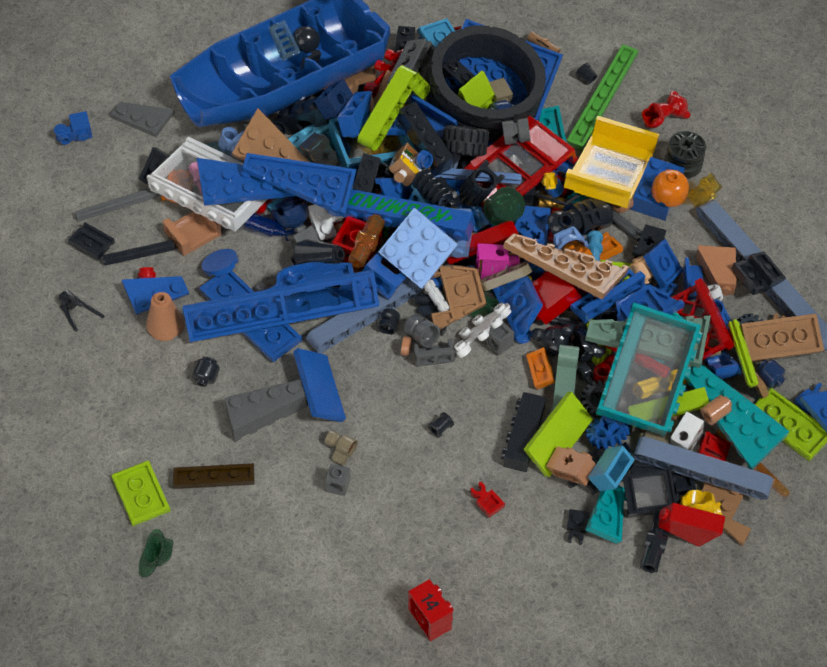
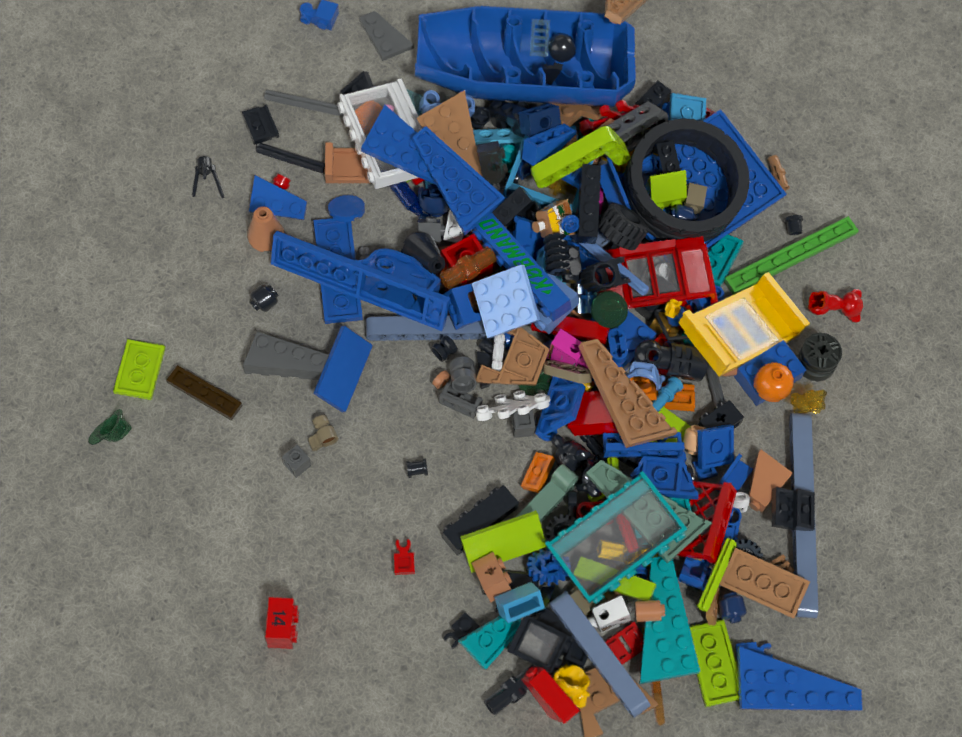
camera: 30 degrees right, 10 degrees up
dark grey wheel [502,118,531,145] -> none

